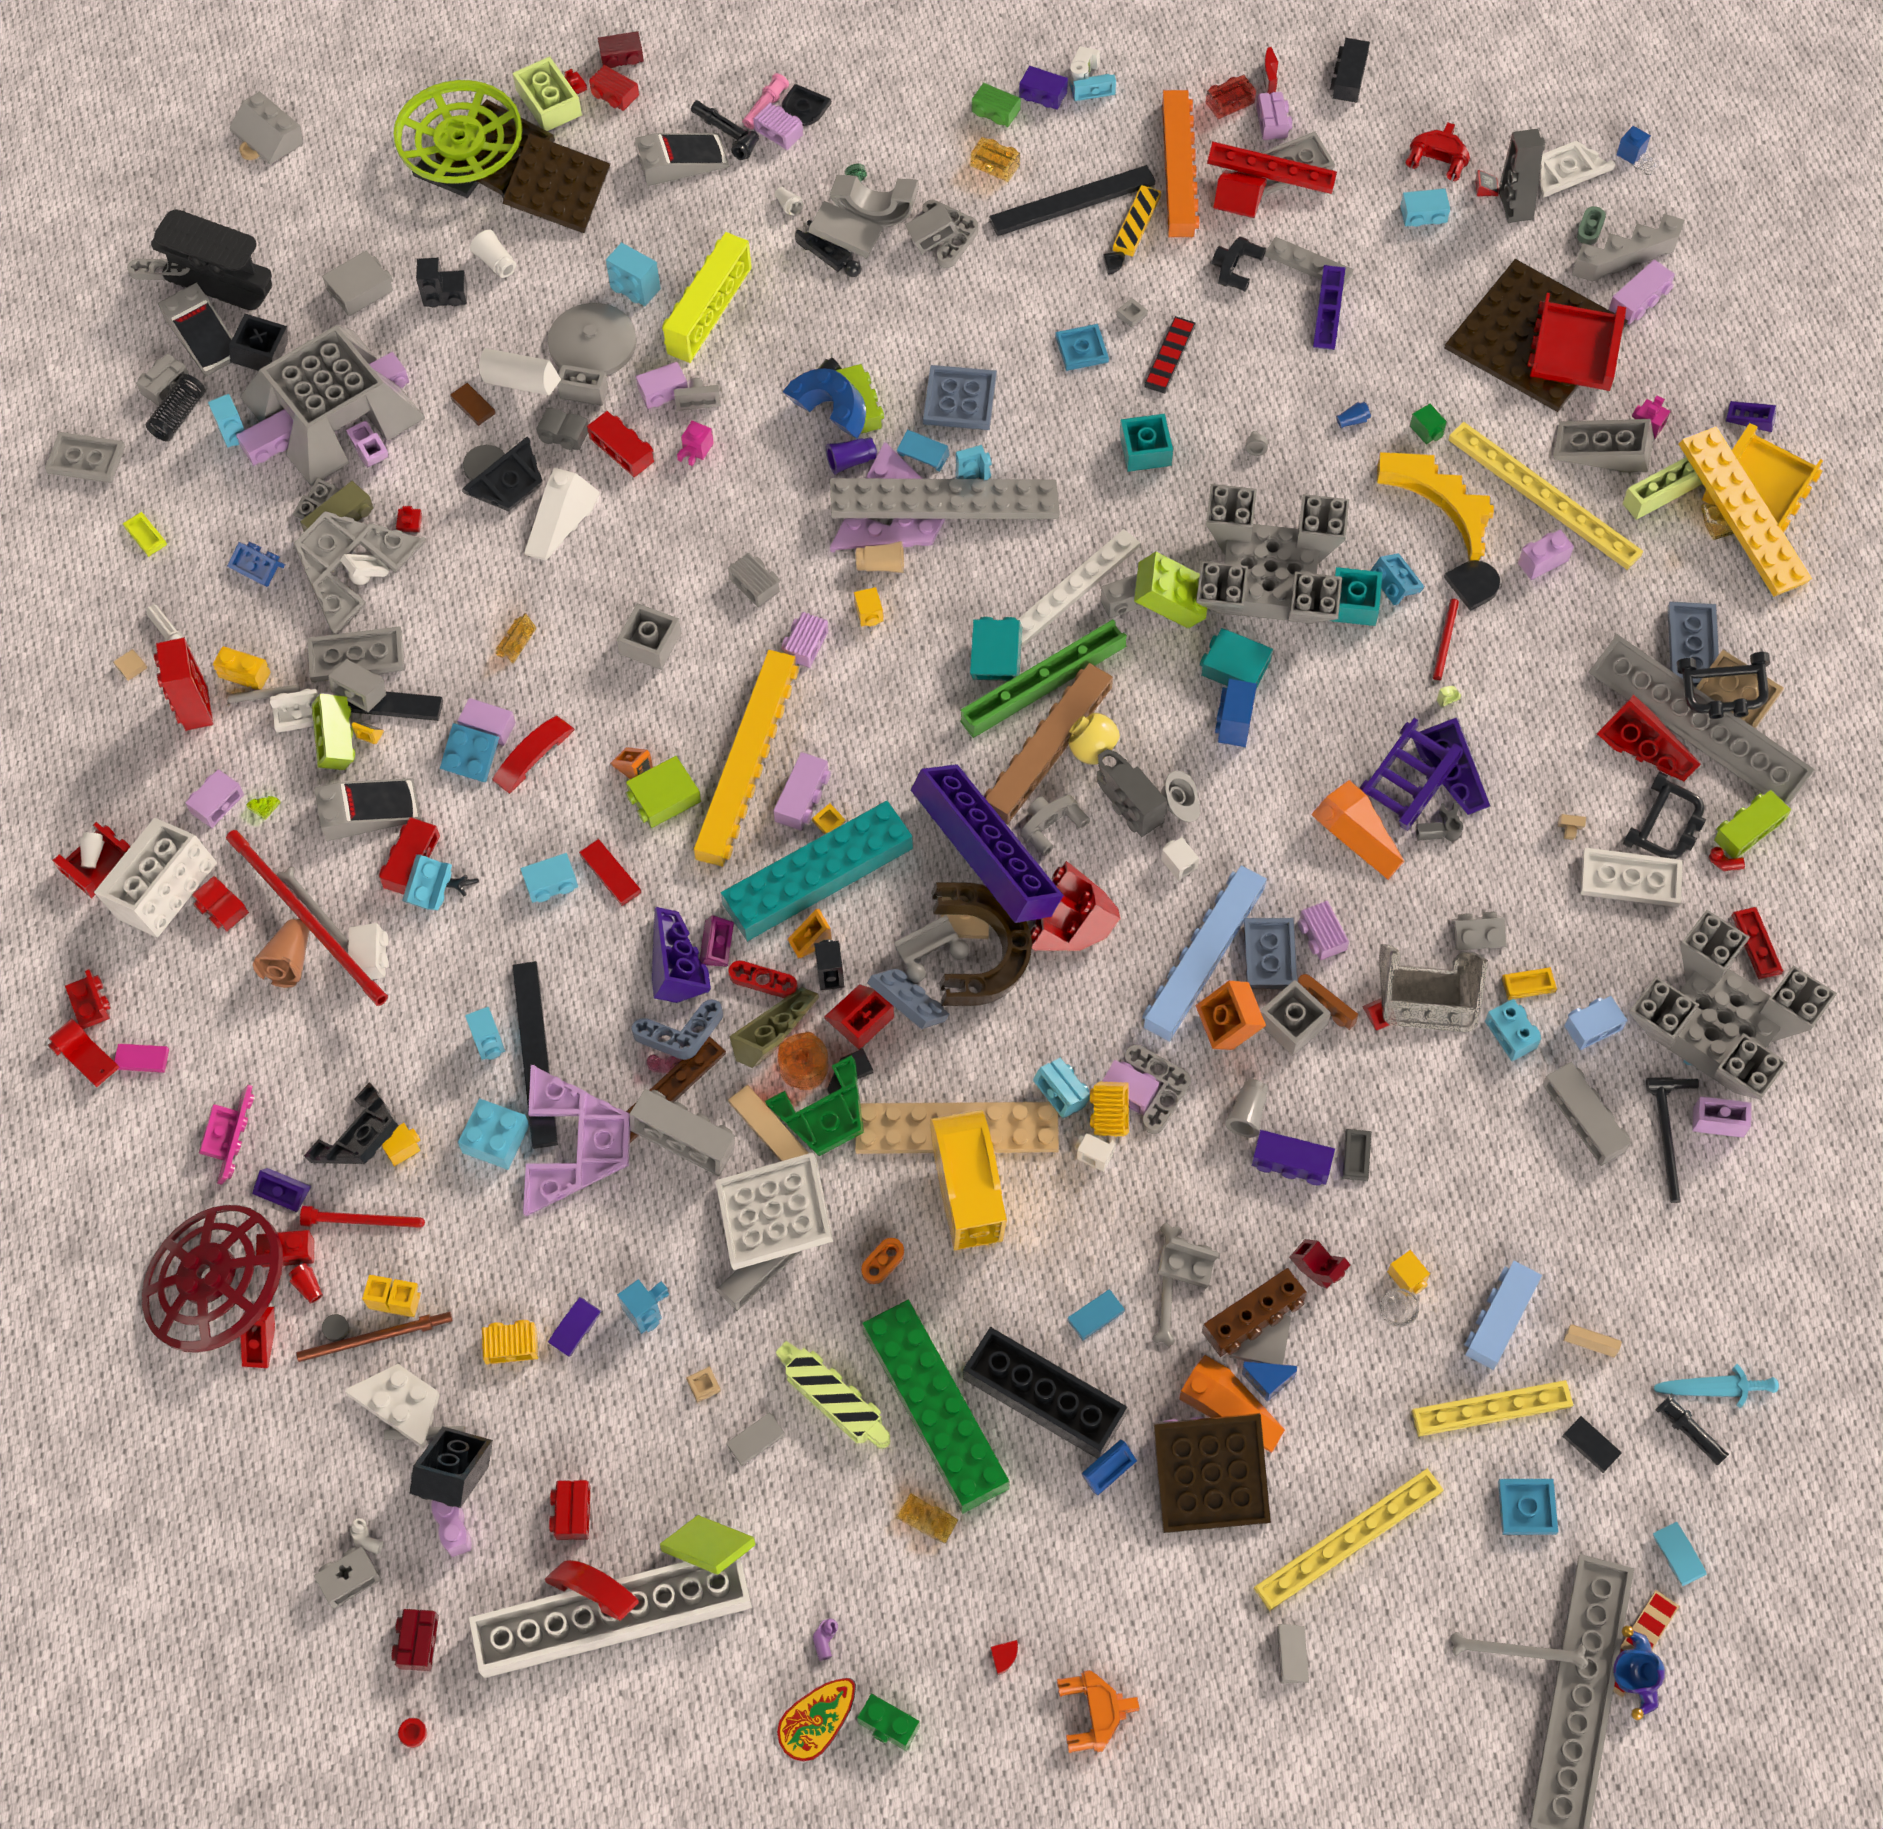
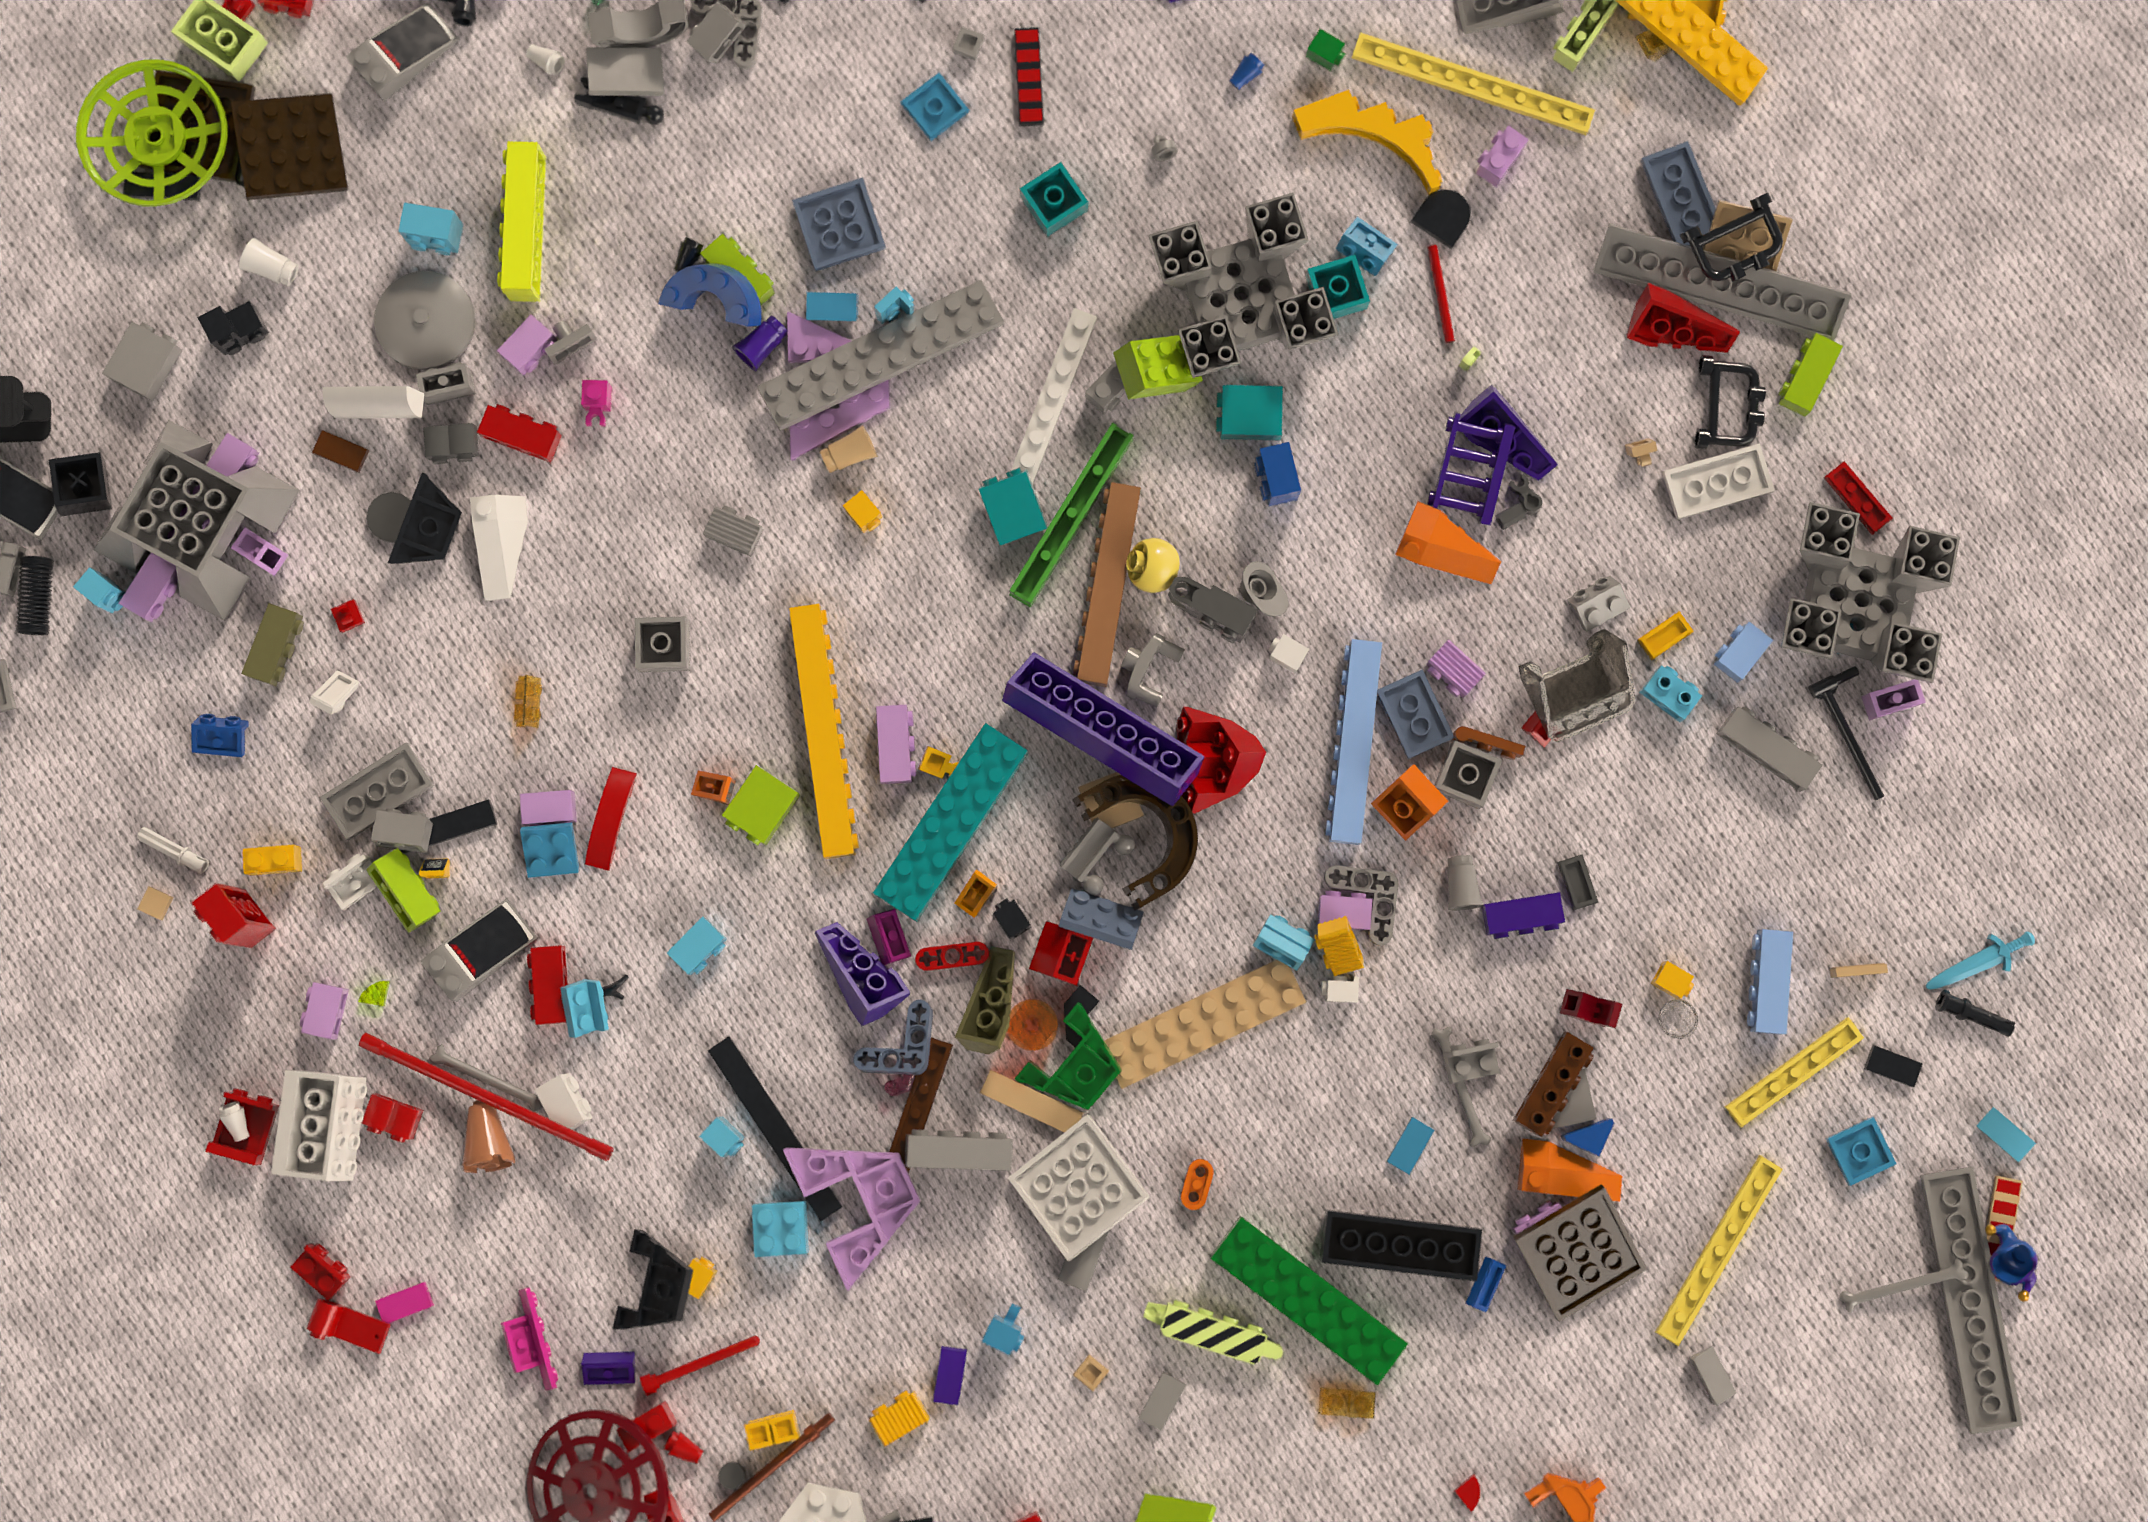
camera: 25 degrees left, 20 degrees up
neon yellow tile [122,512,167,557] -> none
light grey bar [228,685,300,703] -> none
light grey slope [293,478,339,519] -> none
light grey wing [294,511,426,635] -> none
red tile [579,839,642,906] -> none
lavender brick [781,612,828,668] -> none
yellow brick [930,1109,1007,1251] -> none
red arm [1709,847,1745,871] -> none

